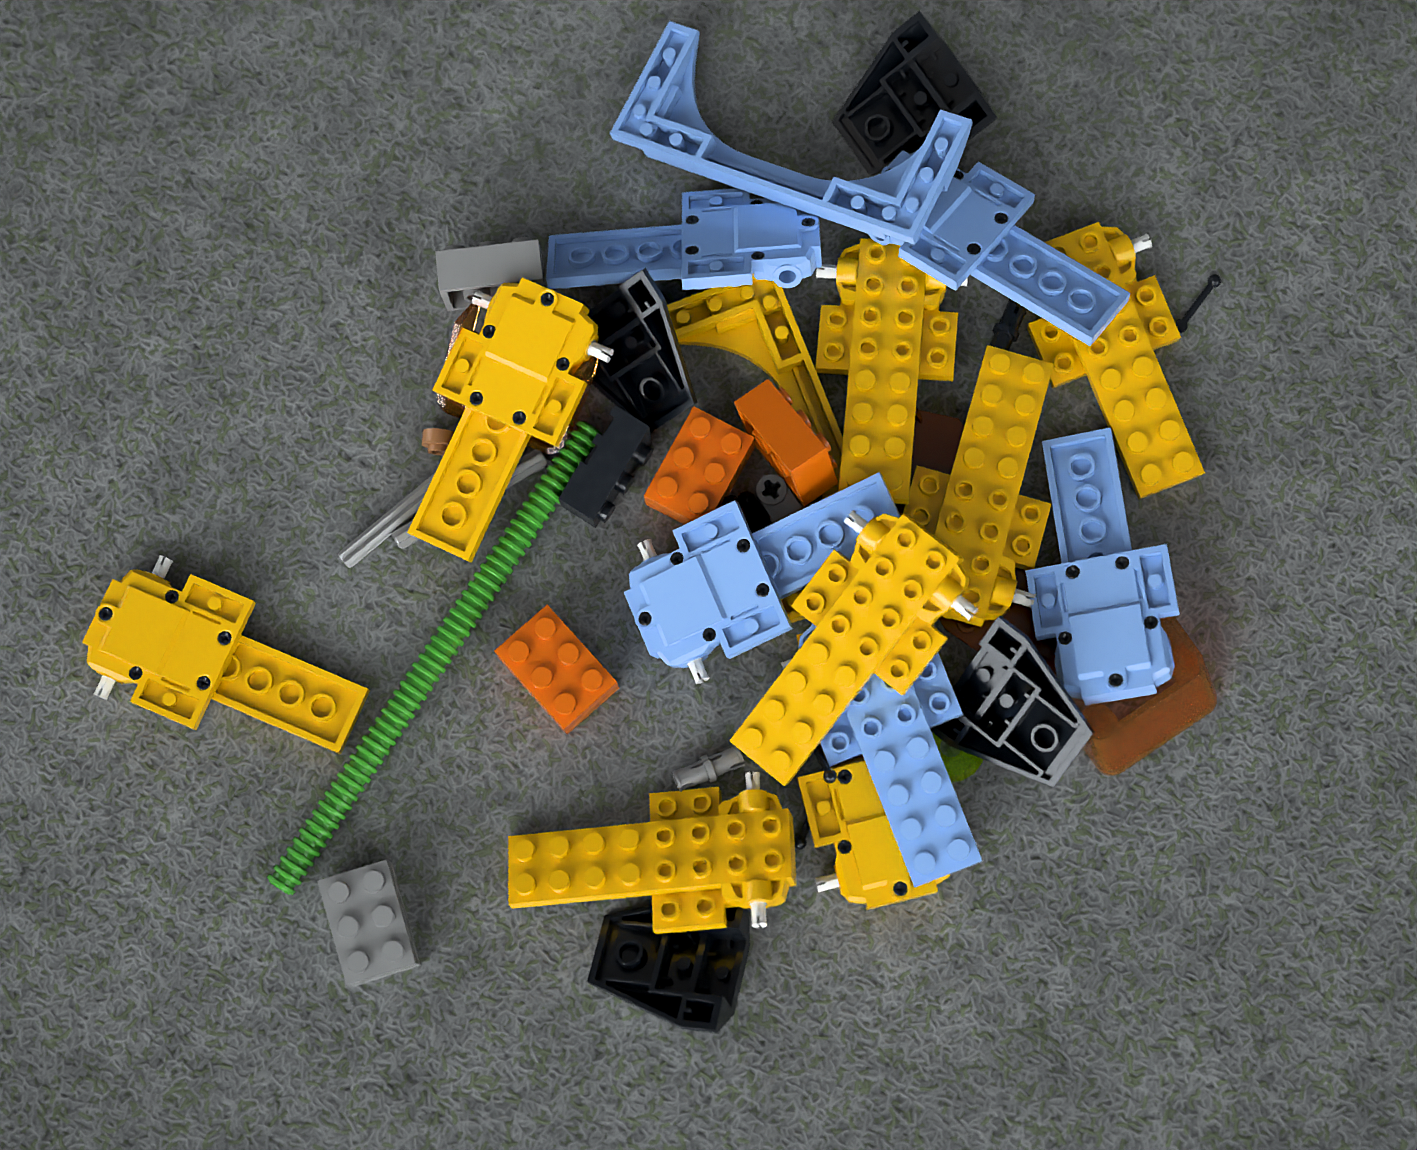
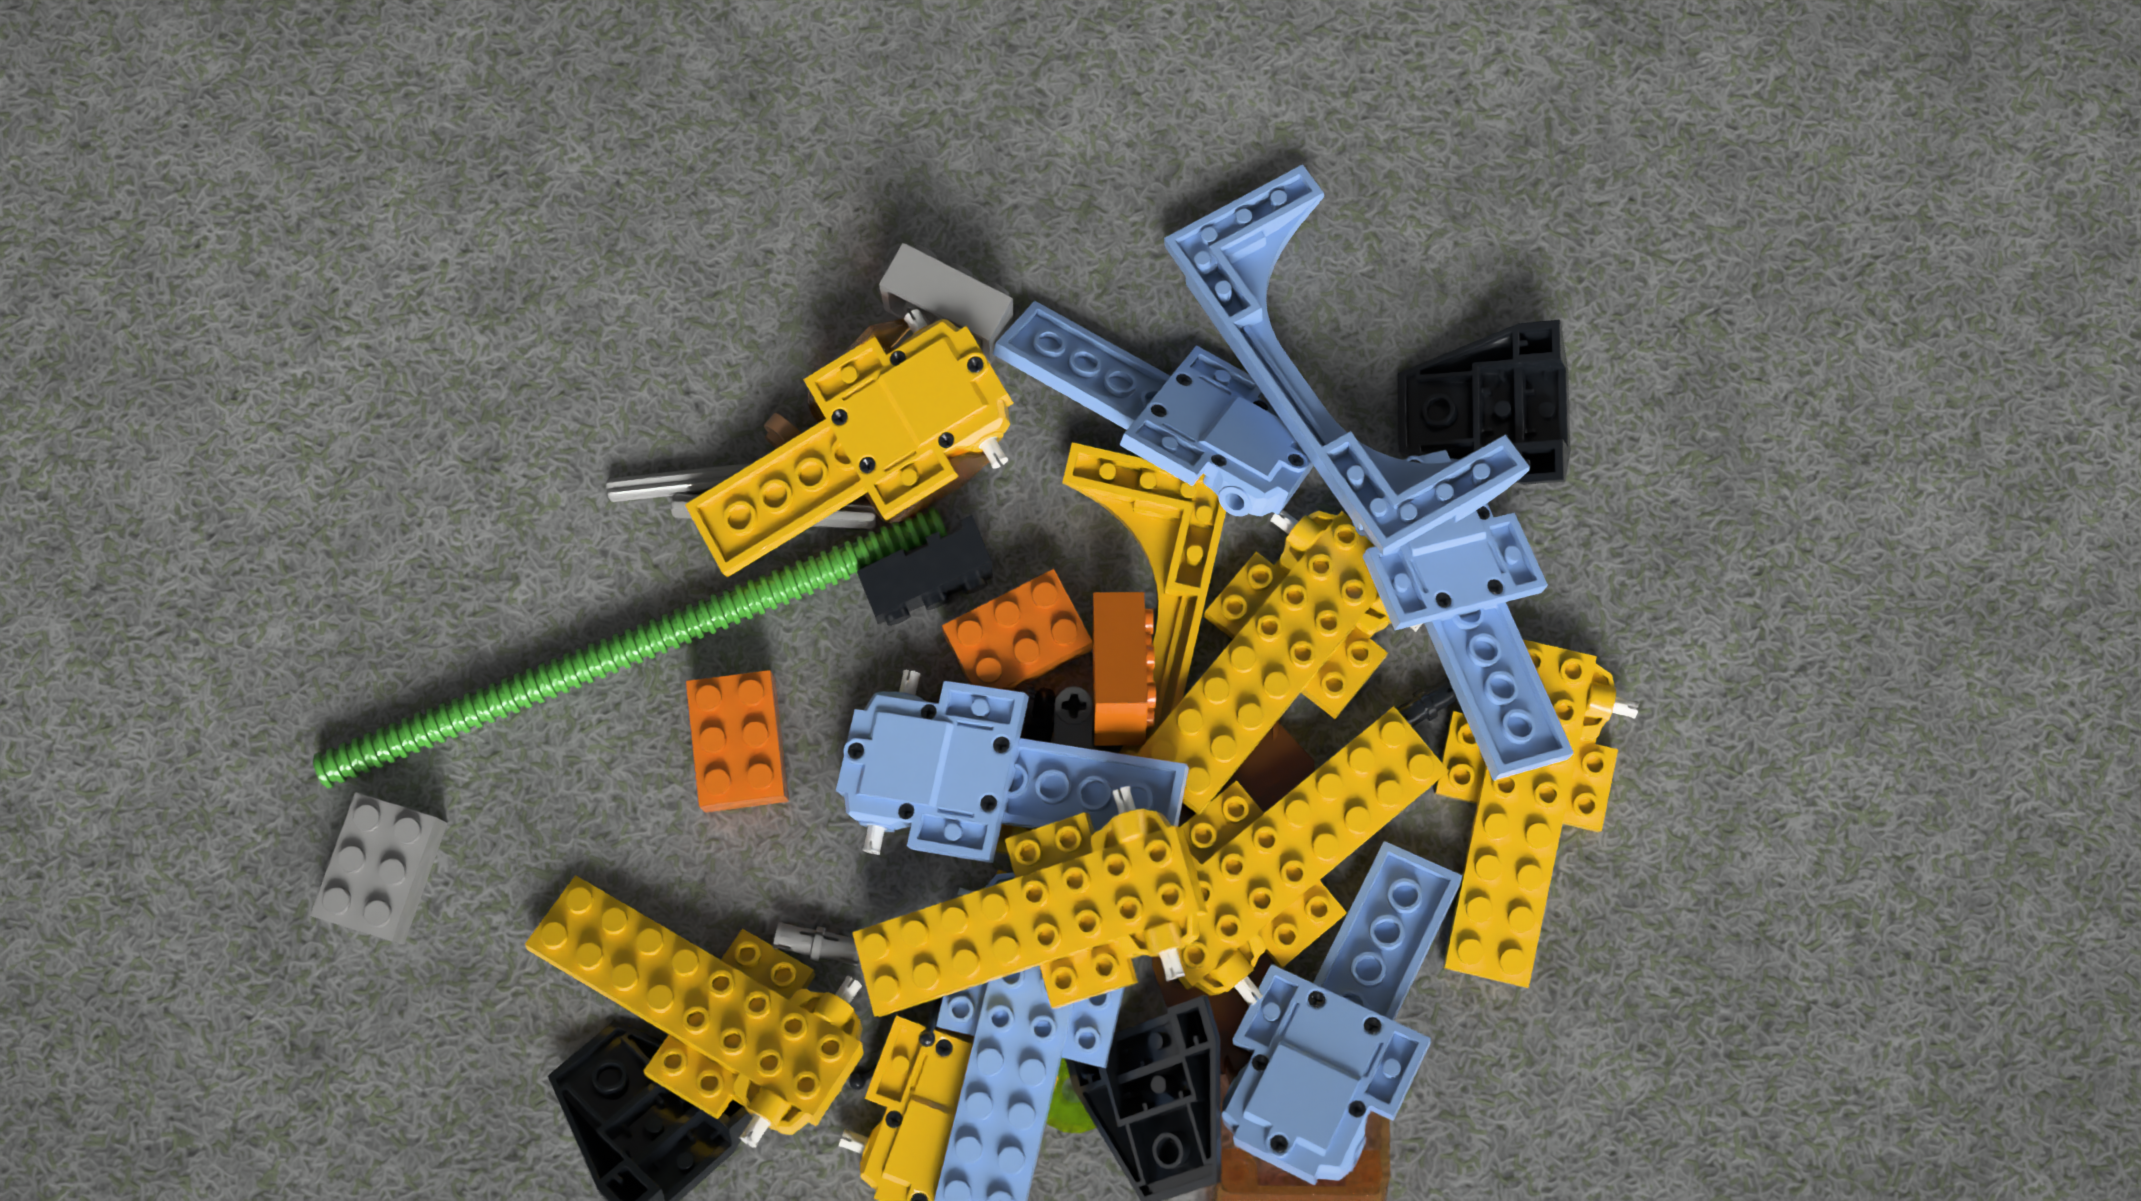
camera: 25 degrees right, 0 degrees up
yellow piece [82,555,370,755] -> none
black wedge [577,268,697,433] -> none
black hinge [1175,274,1221,333] -> none

